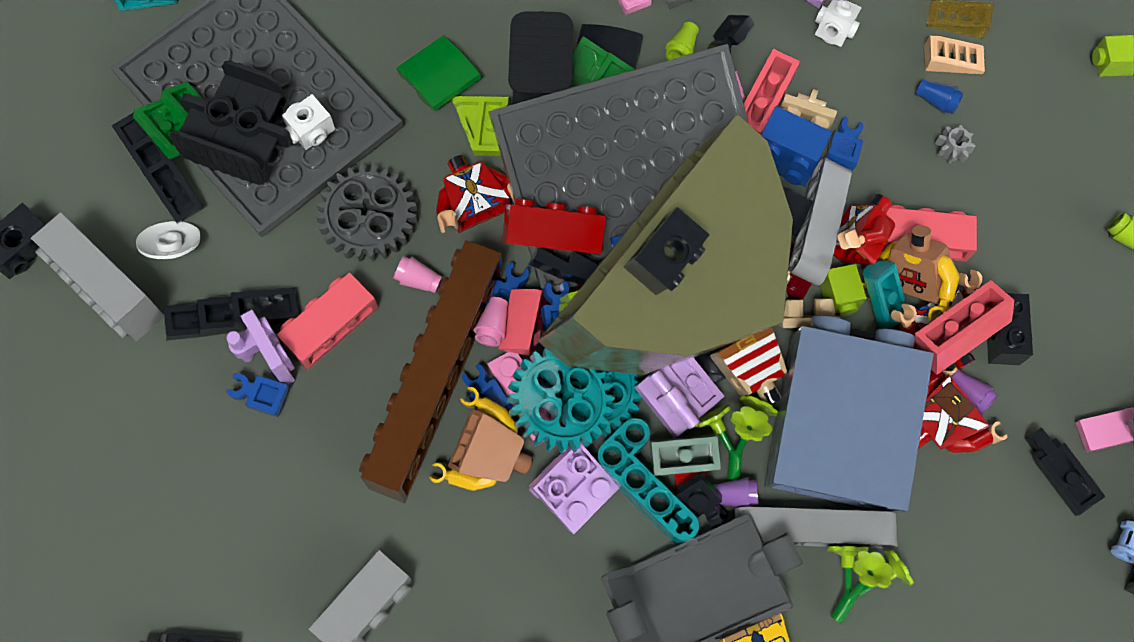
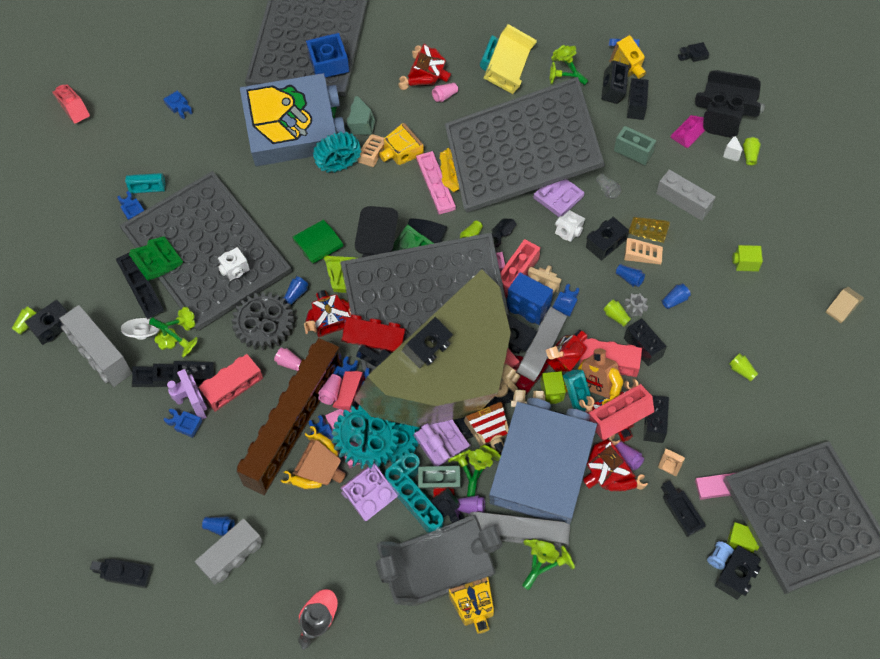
camera: 10 degrees right, 10 degrees down
black piece [169,60,292,185] -> none
none -> blue plate [117,191,144,220]
none -> lime plant [149,307,198,358]
none -> blue cone [202,517,235,537]
none -> blue cone [283,276,309,305]
none -> black brick [586,217,629,261]
none -> lime cone [603,299,631,327]
none -> black brick [624,318,667,366]
none -> light nougat slope [658,449,685,476]
none -> blue cone [662,283,691,309]

